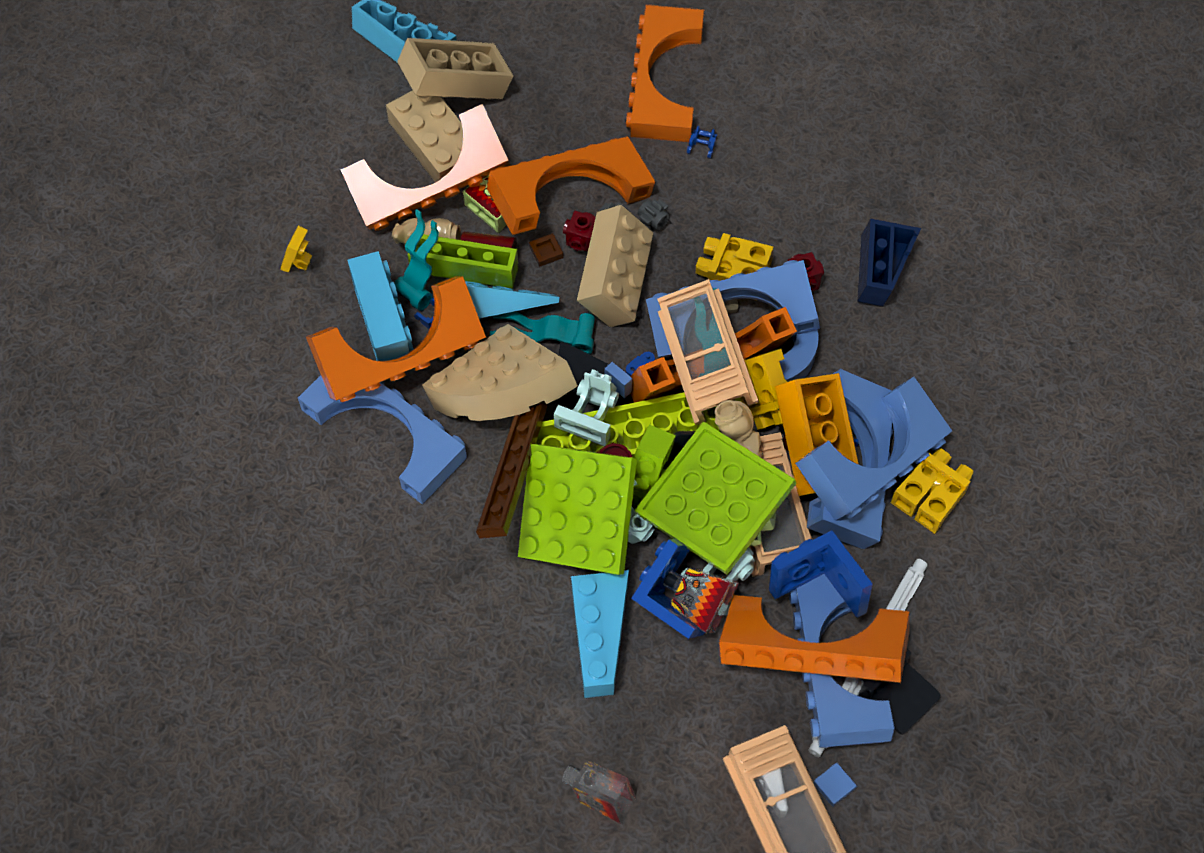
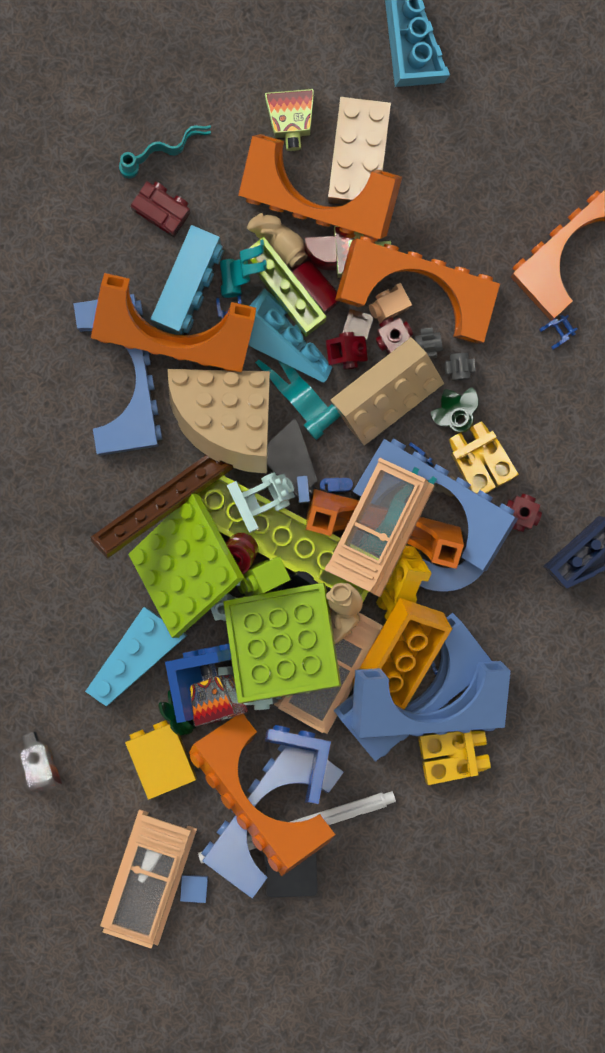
camera: 40 degrees right, 25 degrees up
yellow plate [280,226,312,272] -> none
tan brick [397,38,513,99] -> none
none -> teal flag [119,125,211,179]
none -> yellow brick [125,720,197,800]
none -> dark red brick [130,181,191,237]
none -> dark green plate [158,690,197,736]
none -> torso [265,89,314,151]
none -> brick [305,236,337,270]
none -> dark red brick [326,332,368,370]
none -> light nougat brick [369,283,412,323]
none -> plate [430,387,479,433]

